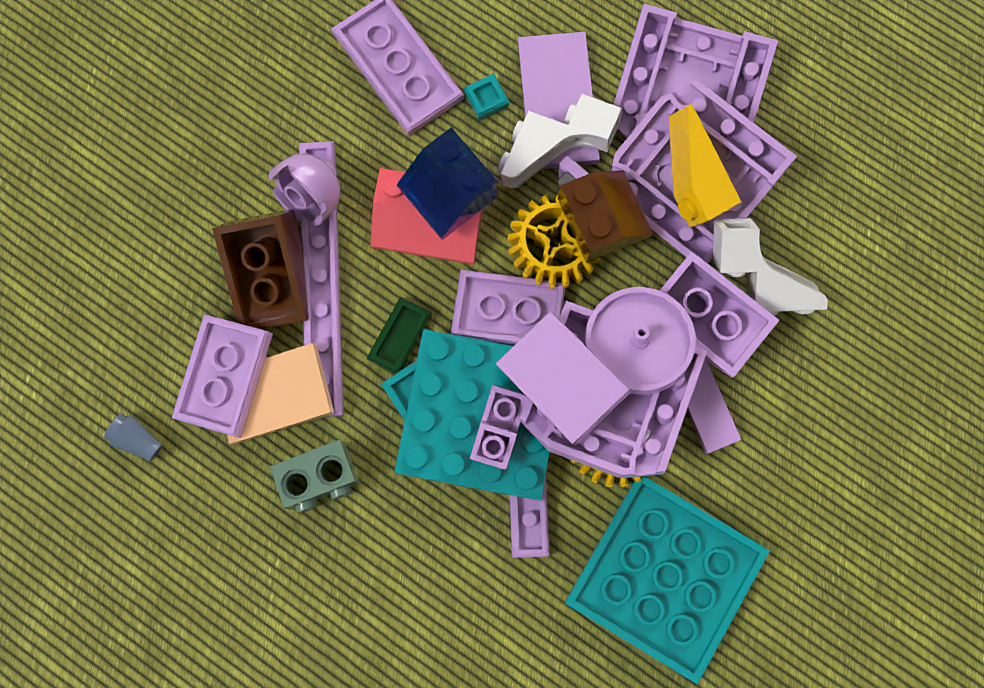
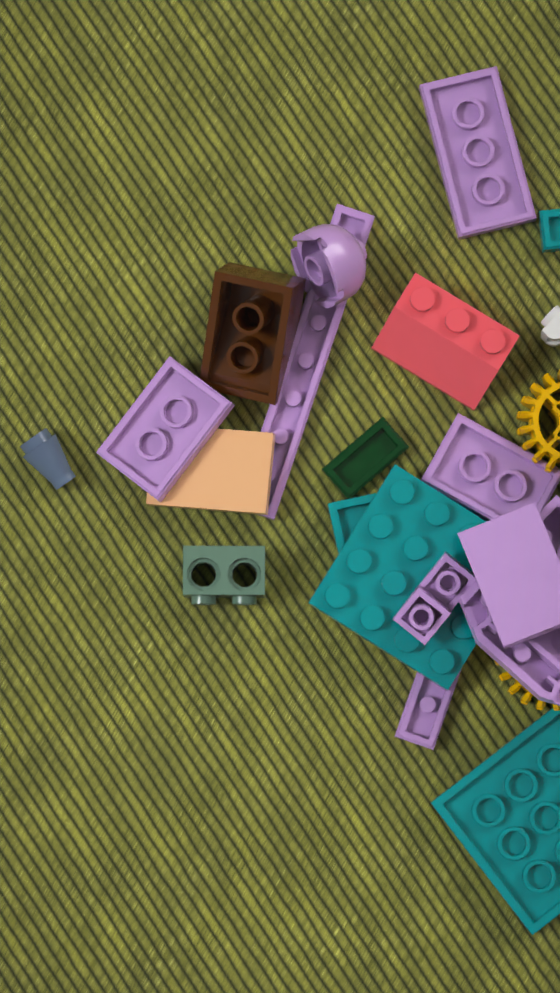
camera: 15 degrees right, 5 degrees up
clear blue slope [396,127,498,240] -> none

